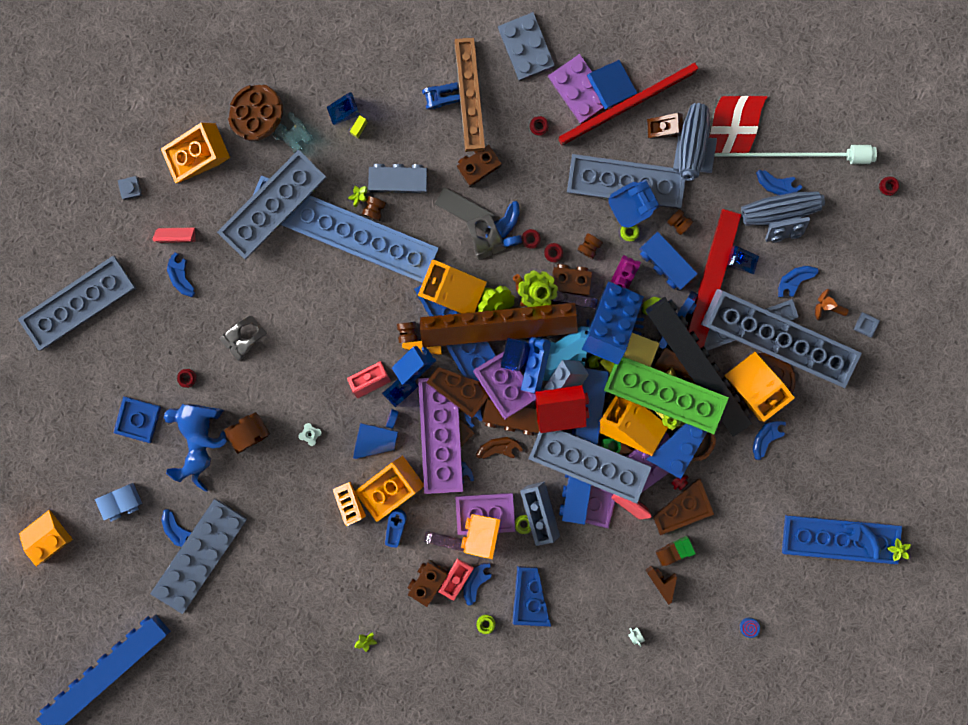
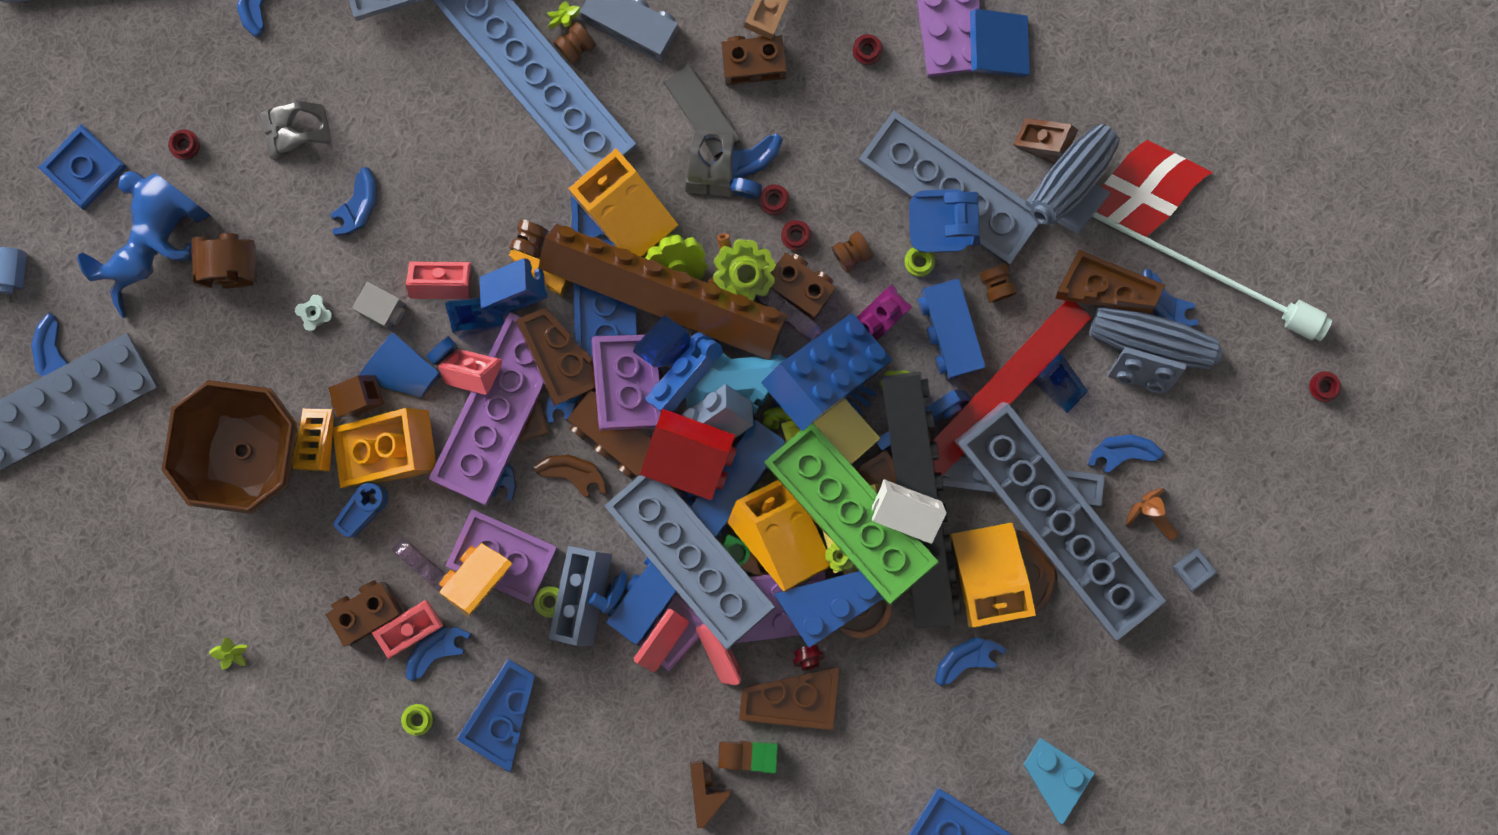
camera: 30 degrees right, 5 degrees down
red tile [558,63,698,146] -> none
none -> reddish brown rock [161,380,298,514]
none -> reddish brown brick [328,375,384,417]
none -> blue piece [331,167,376,236]
none -> light grey brick [352,281,405,330]
none -> coral slope [438,349,502,395]
none -> blue piece [588,570,627,614]
none -> coral slope [633,609,689,672]
none -> white hinge [872,479,946,544]
none -> dark azure wing [1023,738,1094,825]
none -> reddish brown wing [1055,250,1165,314]

